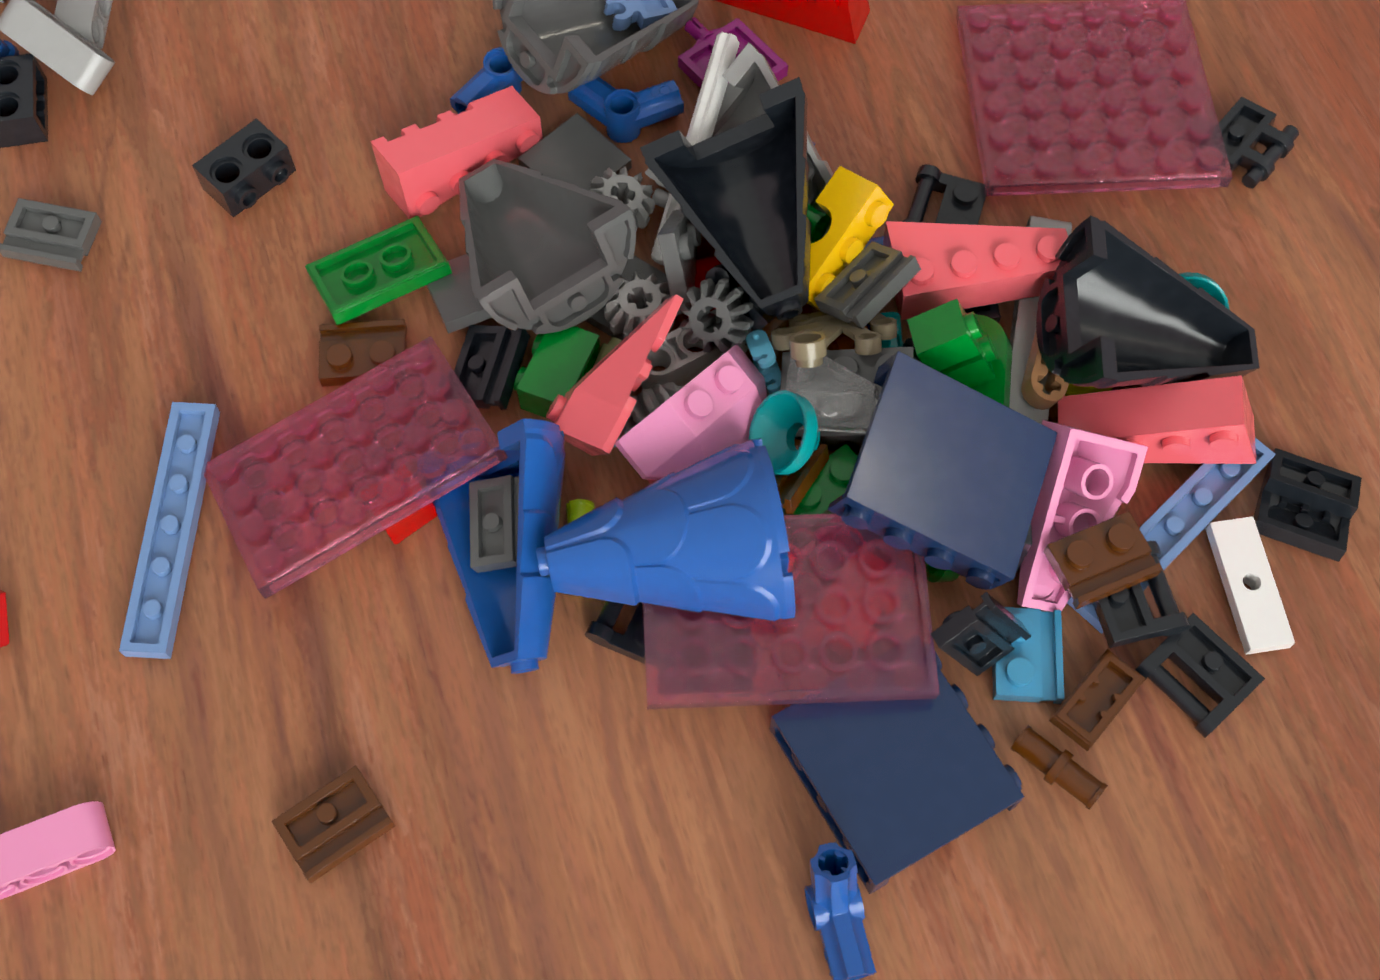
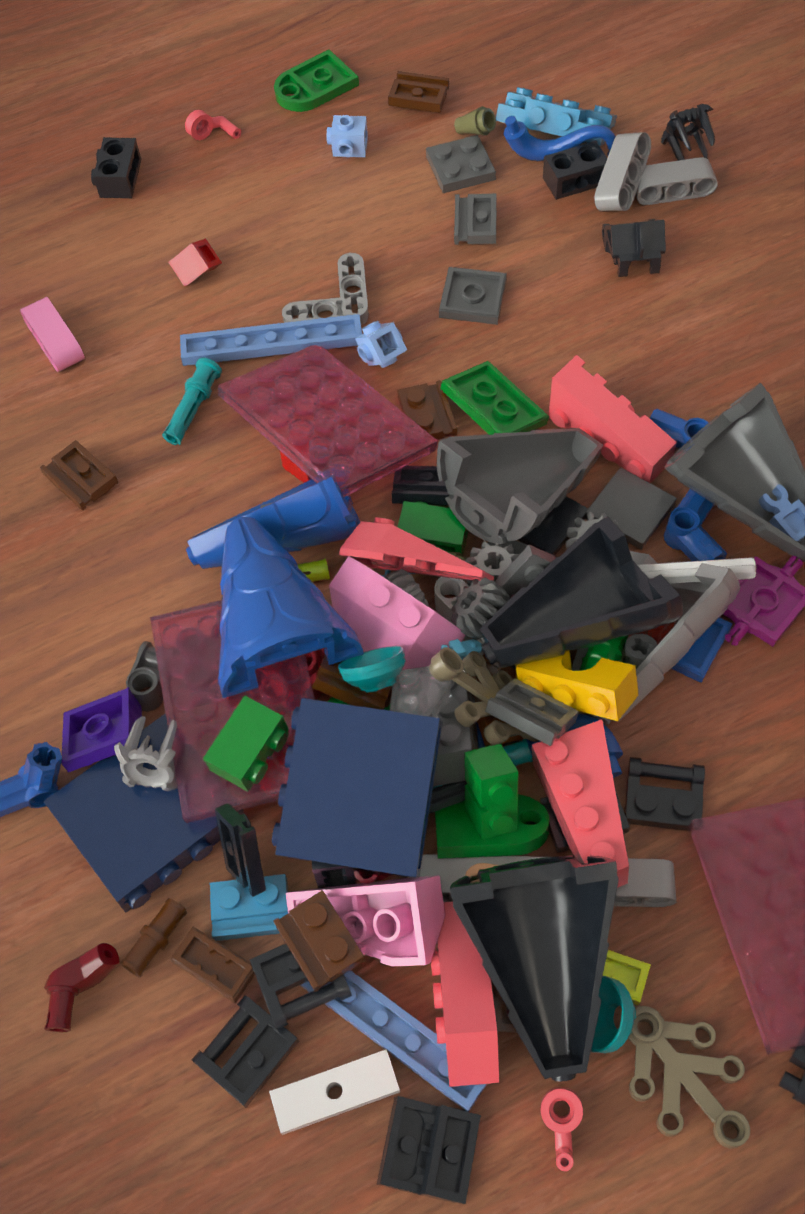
camera: 85 degrees right, 5 degrees down
black brick [192,118,296,218] -> none
none -> dark red arm [44,943,120,1033]
none -> dark purple plate [61,687,142,773]
none -> light grey piece [114,716,183,791]
none -> dark grey piece [126,641,181,712]
none -> teal pin [162,358,222,445]
none -> green piece [203,696,289,792]
none -> light grey beam [282,253,369,325]
none -> light blue brick [355,321,407,368]
none -> dark grey tile [439,267,507,325]
none -> coral plate [541,1087,583,1171]
none -> black piece [602,219,666,277]
none -> dark tan plant [628,1006,750,1149]

